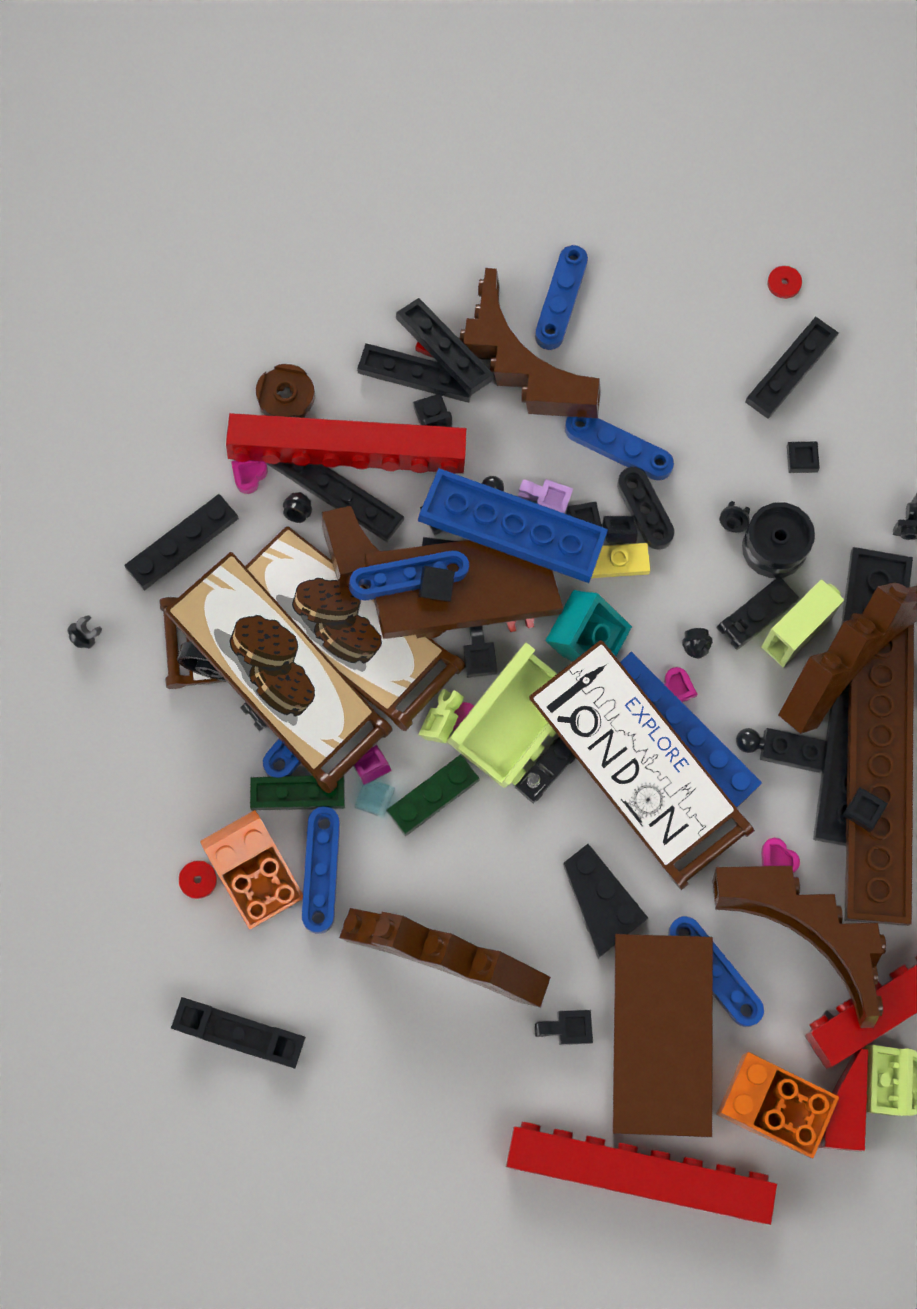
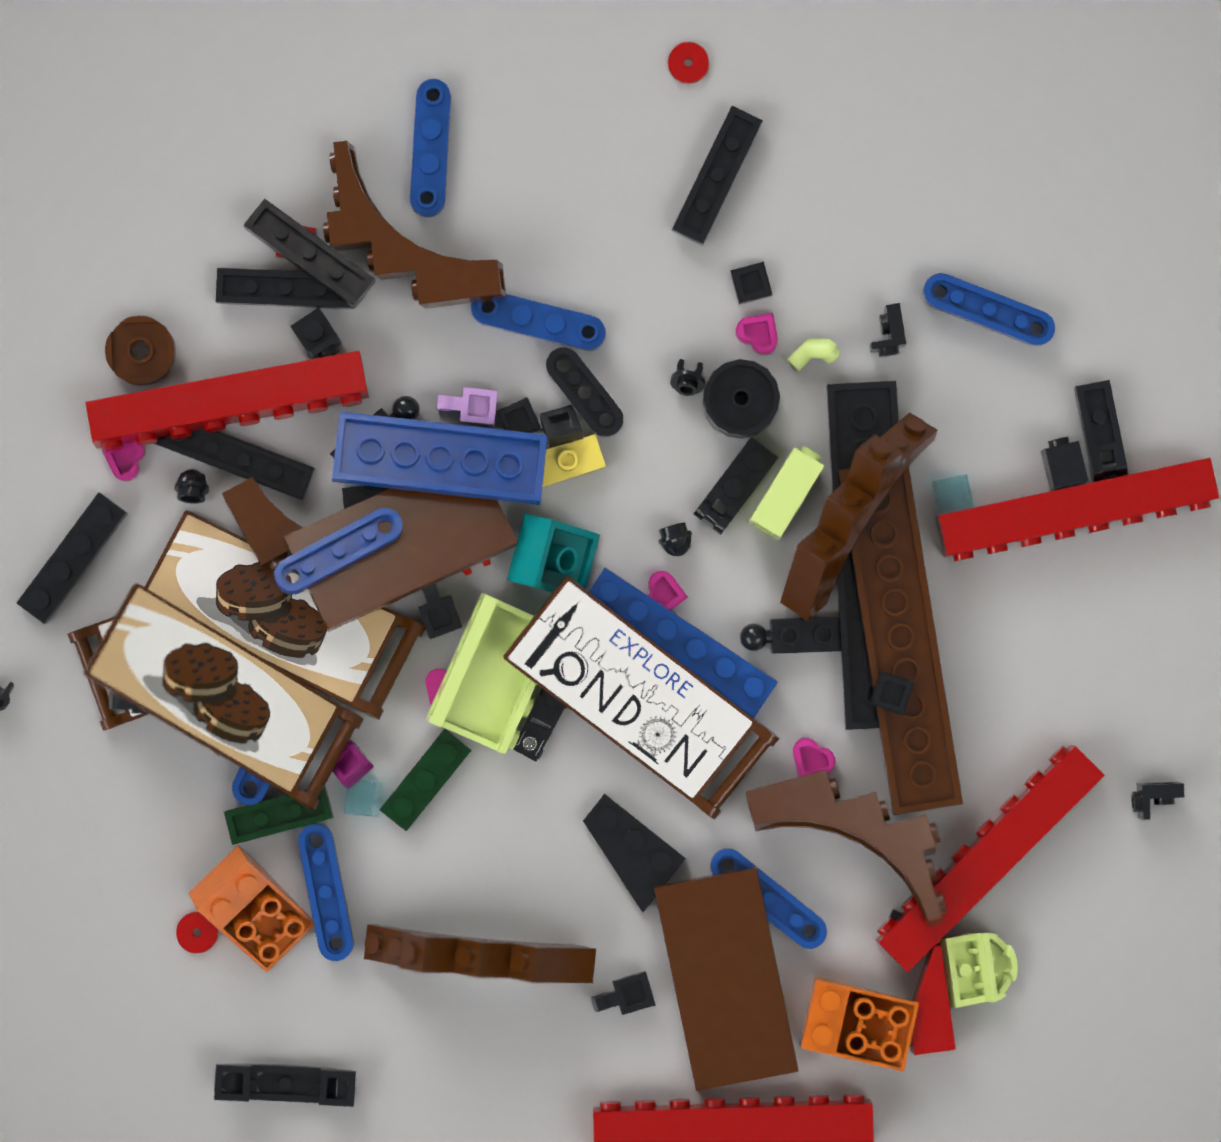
camera: 10 degrees left, 15 degrees up
black tile [418,566,455,602] -> none
yellowish green plate [418,689,464,743] -> none
none -> dark pink tile [736,313,778,355]
none -> yellowish green arm [787,339,840,372]

